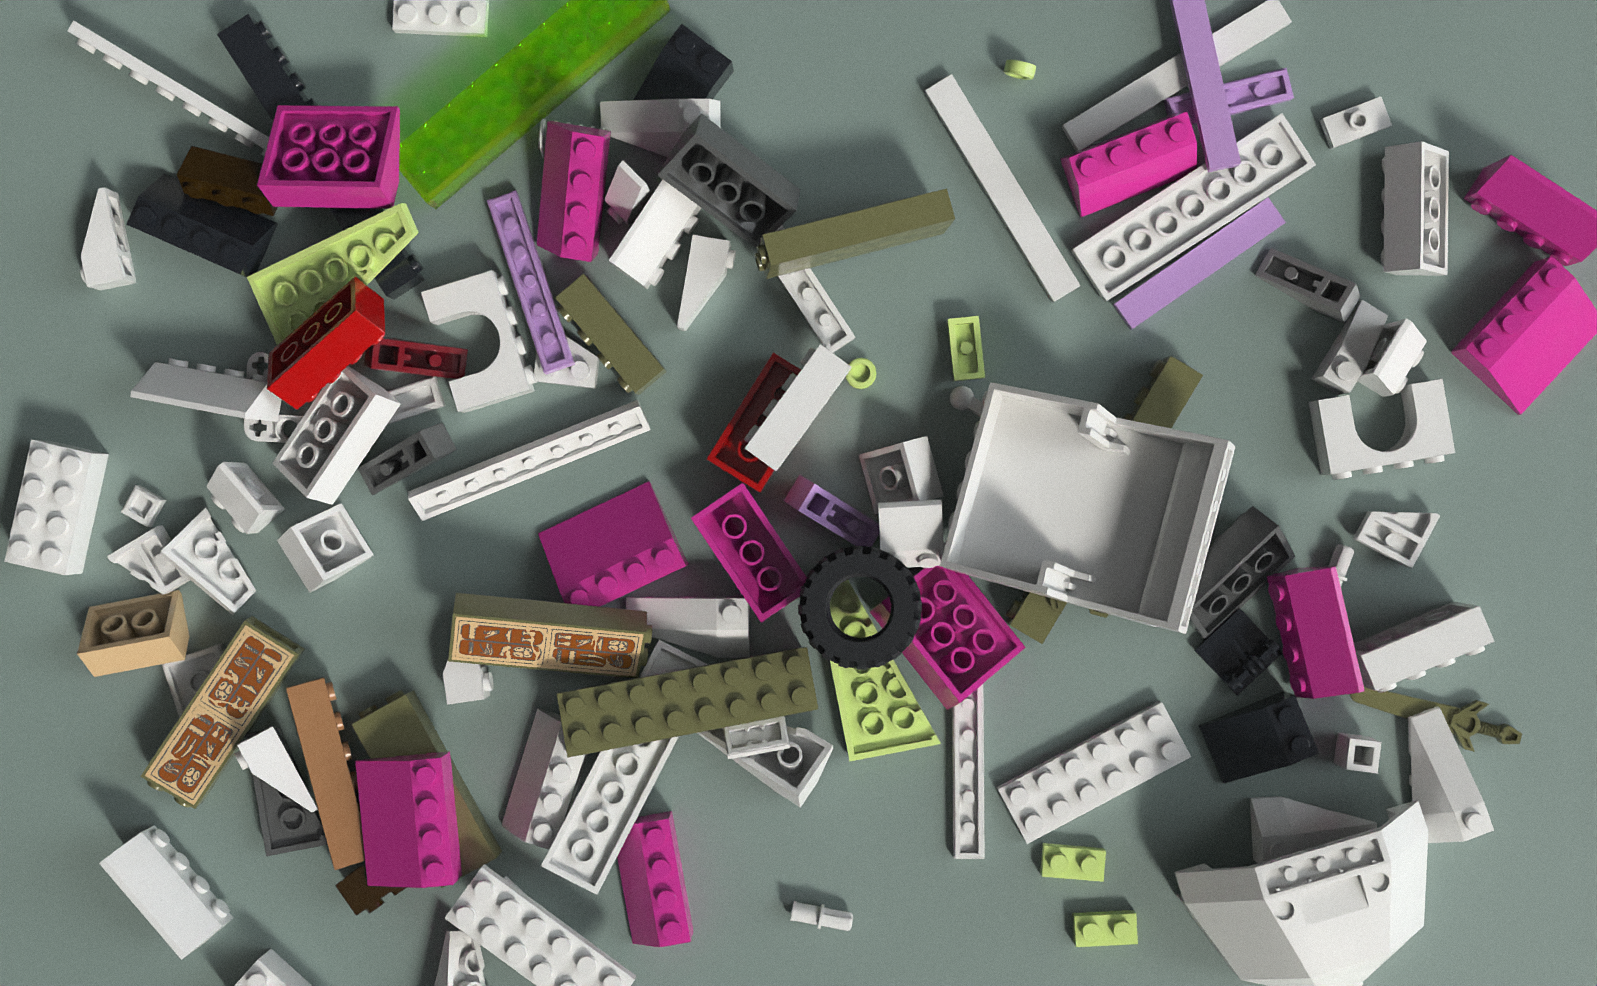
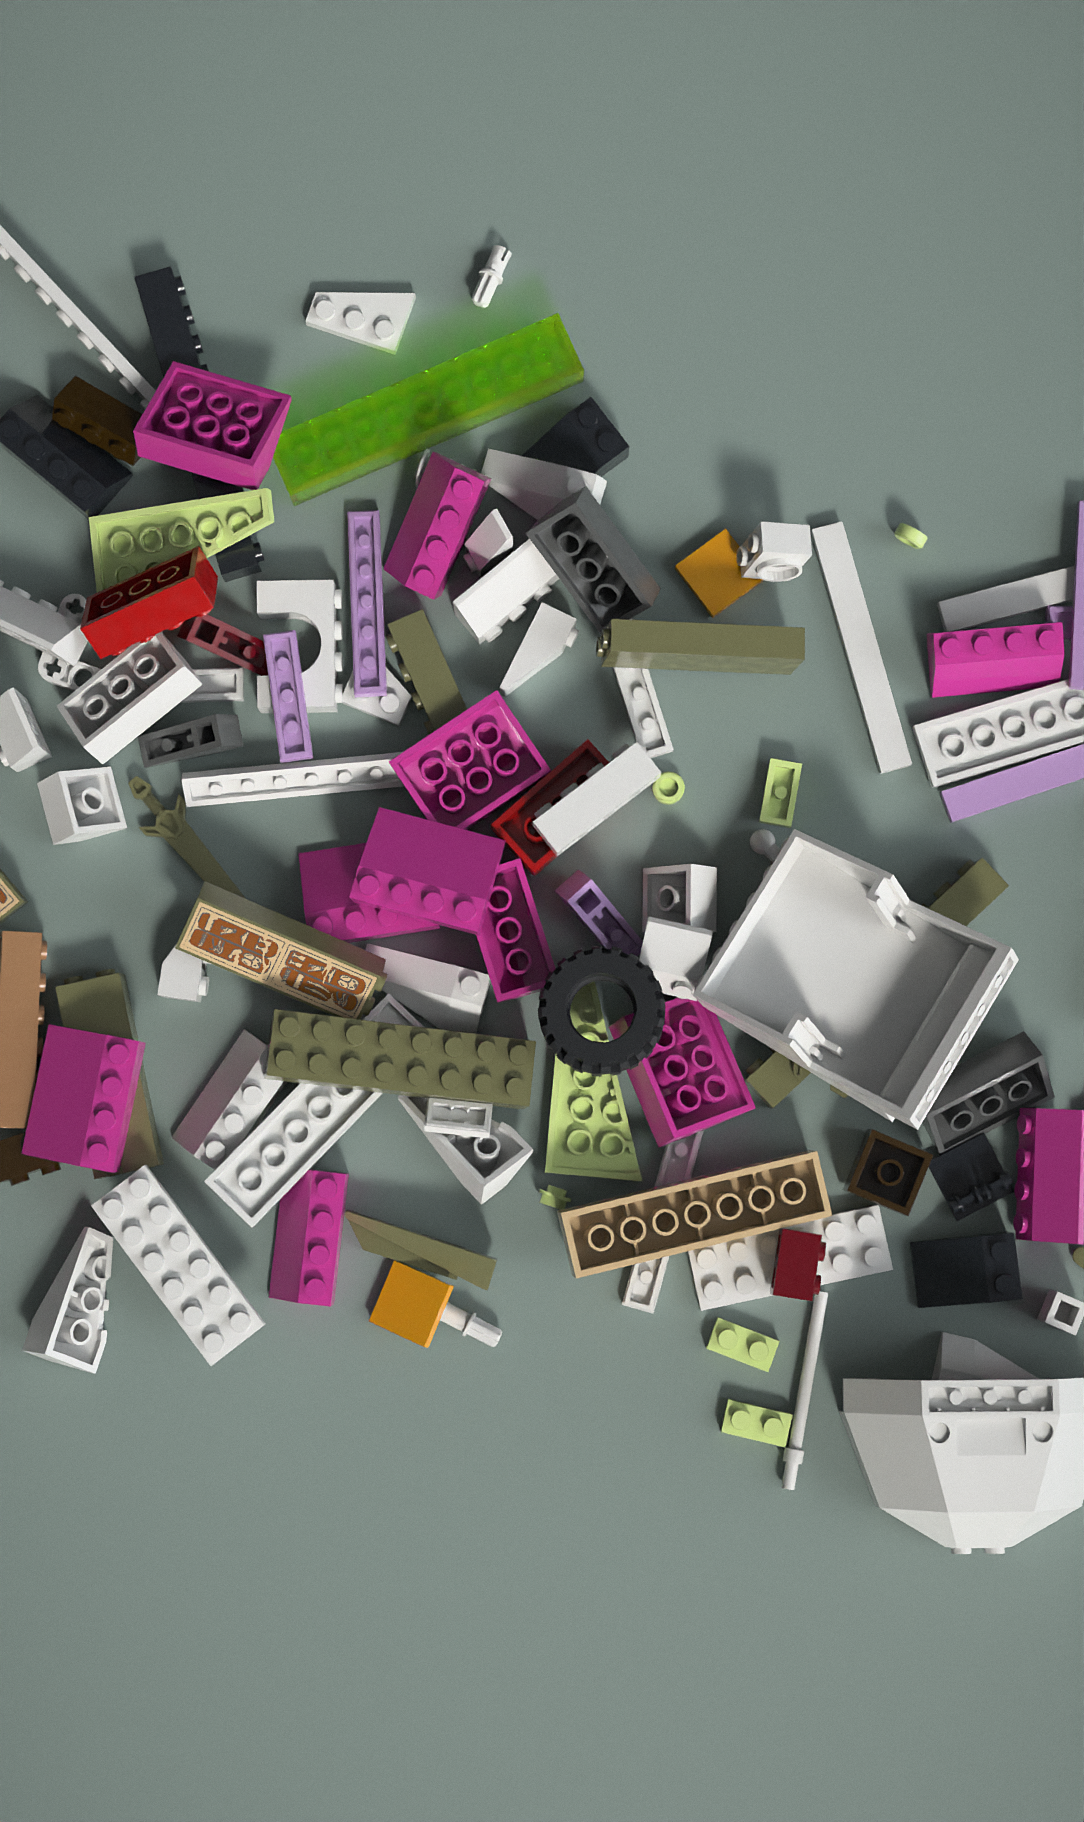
camera: 20 degrees right, 5 degrees down
none -> olive sword [128,776,246,899]
none -> lavender tile [263,630,313,763]
none -> olive wedge [345,1210,497,1291]
none -> dark pink slope [349,807,506,936]
none -> light orange tile [369,1260,454,1348]
none -> dark pink slope [389,690,551,830]
none -> yellowish green plate [539,1185,571,1210]
none -> tan brick [557,1150,833,1278]
none -> light orange tile [674,529,763,618]
none -> white brick [736,522,812,582]
none -> dark red brick [770,1228,826,1301]
none -> white bar [781,1291,828,1490]
none -> dark brown brick [842,1129,933,1216]

